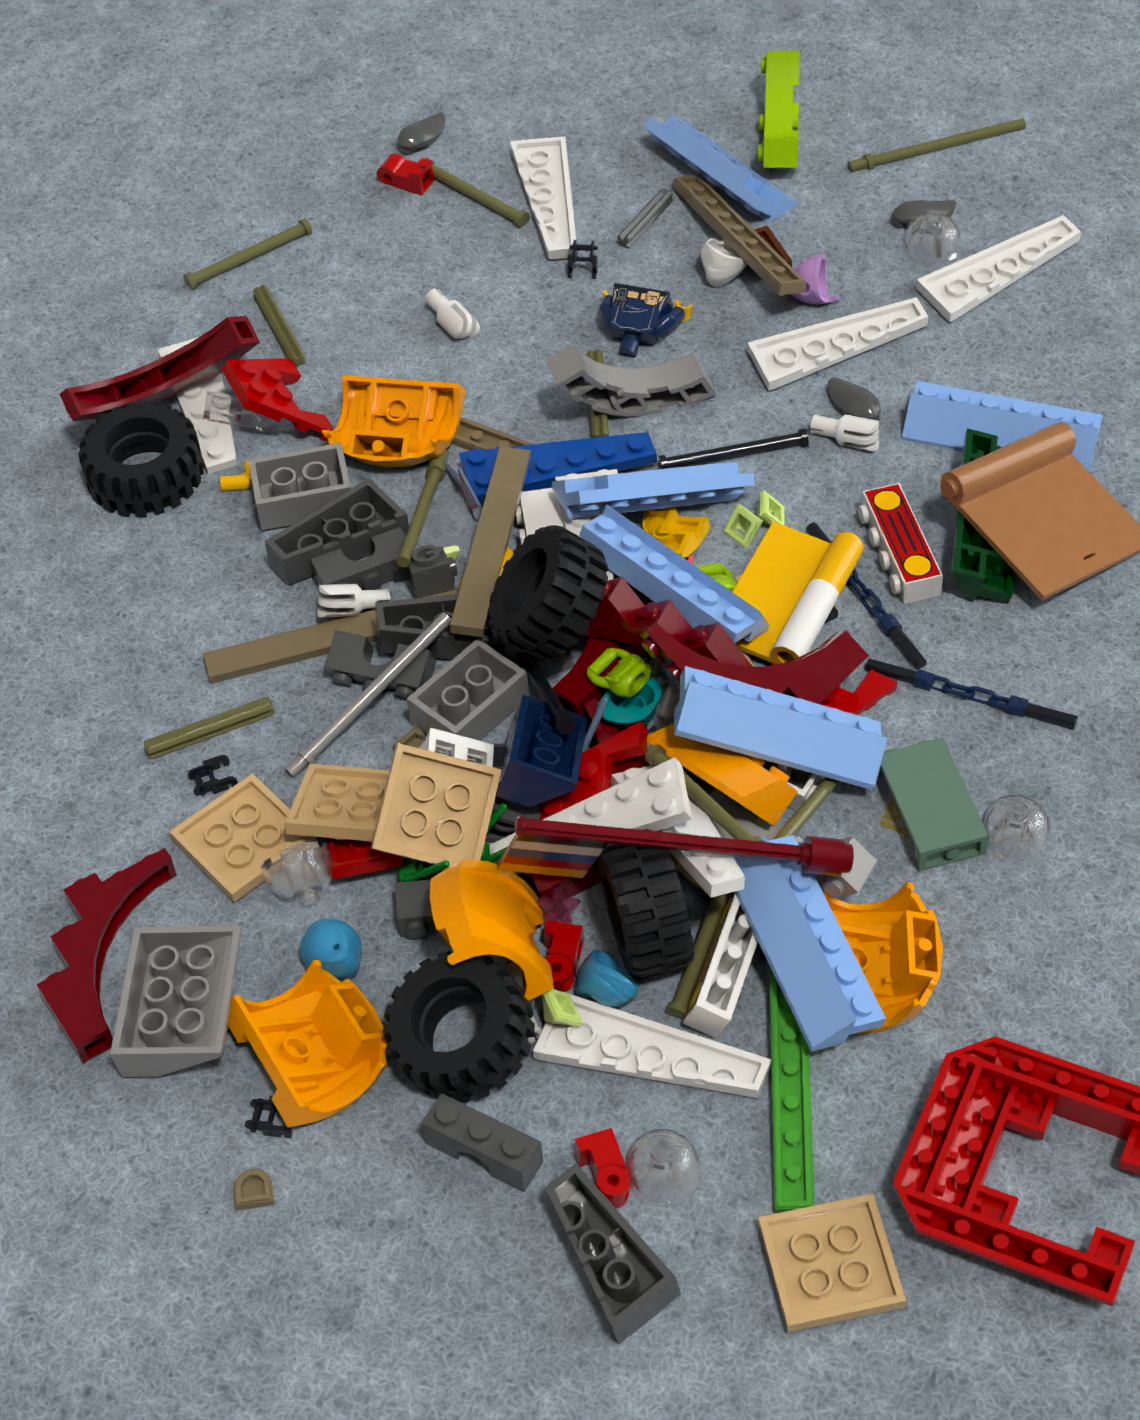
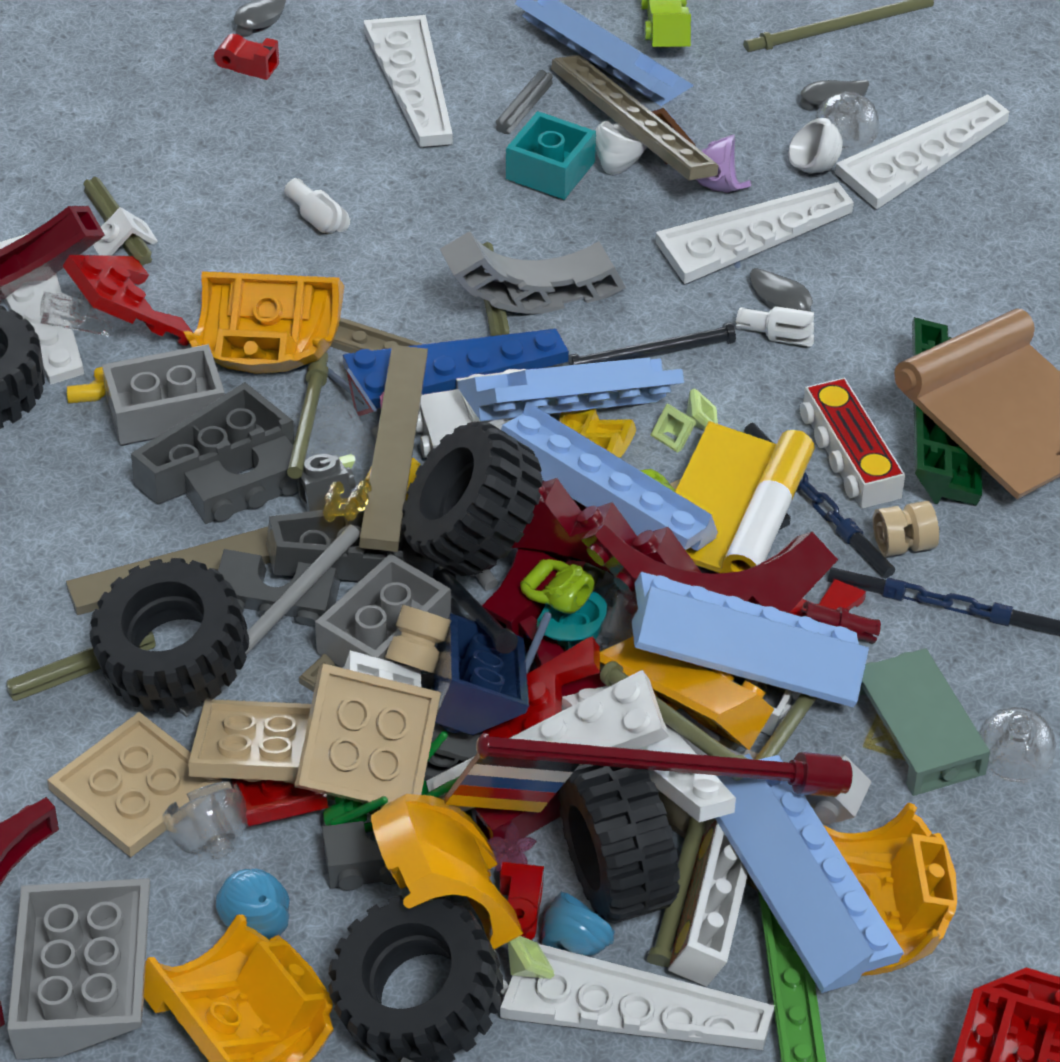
camera: 10 degrees left, 5 degrees down
olive bar [183,218,312,290] -> none
black piece [188,755,238,796] -> none
white arm [317,584,391,618] -> none
olive bar [425,158,530,228] -> none
black piece [568,240,598,279] -> none
dark blue torso [599,283,693,357] -> none
light blue slope [902,381,1103,472] -> none
none -> black tyre [89,558,249,713]
none -> white bracket [93,207,158,256]
none -> clear yellow piece [323,480,372,522]
none -> tan wheel [385,605,451,674]
none -> teal brick [506,111,596,200]
none -> white hair [788,118,843,174]
none -> dark red pin [800,601,881,644]
none -> tan wheel [873,501,939,557]

